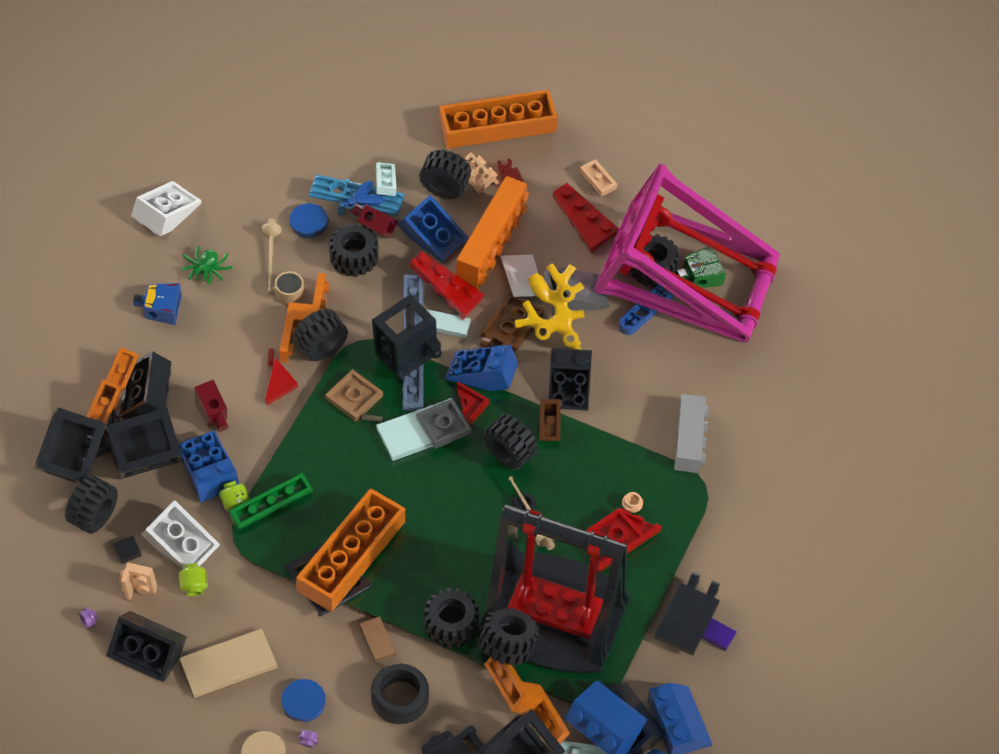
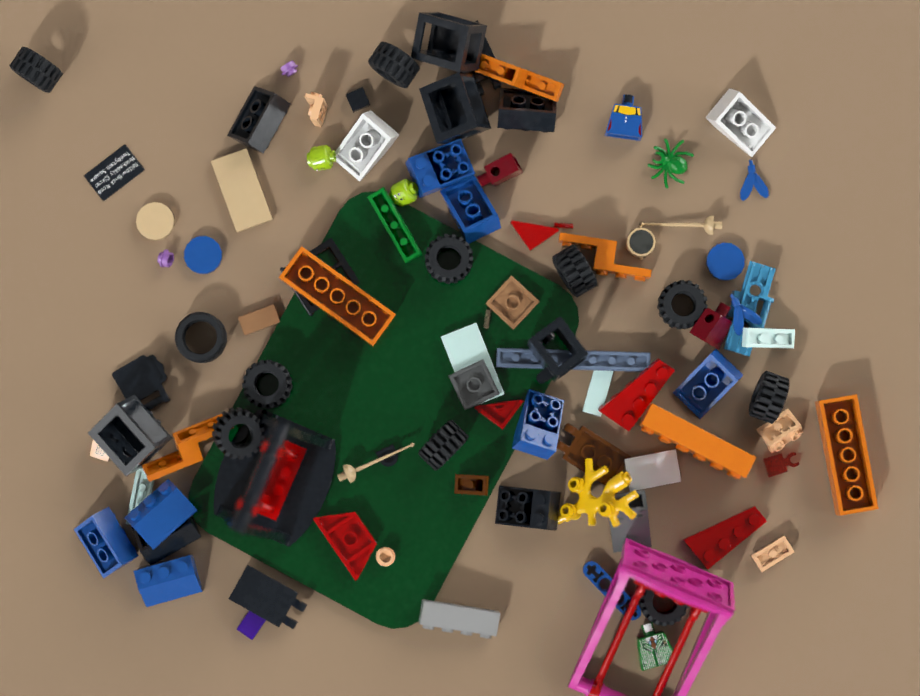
camera: 95 degrees right, 30 degrees up
none -> black tyre [425,234,473,284]
none -> blue slope [440,175,501,244]
none -> blue piece [740,160,769,201]

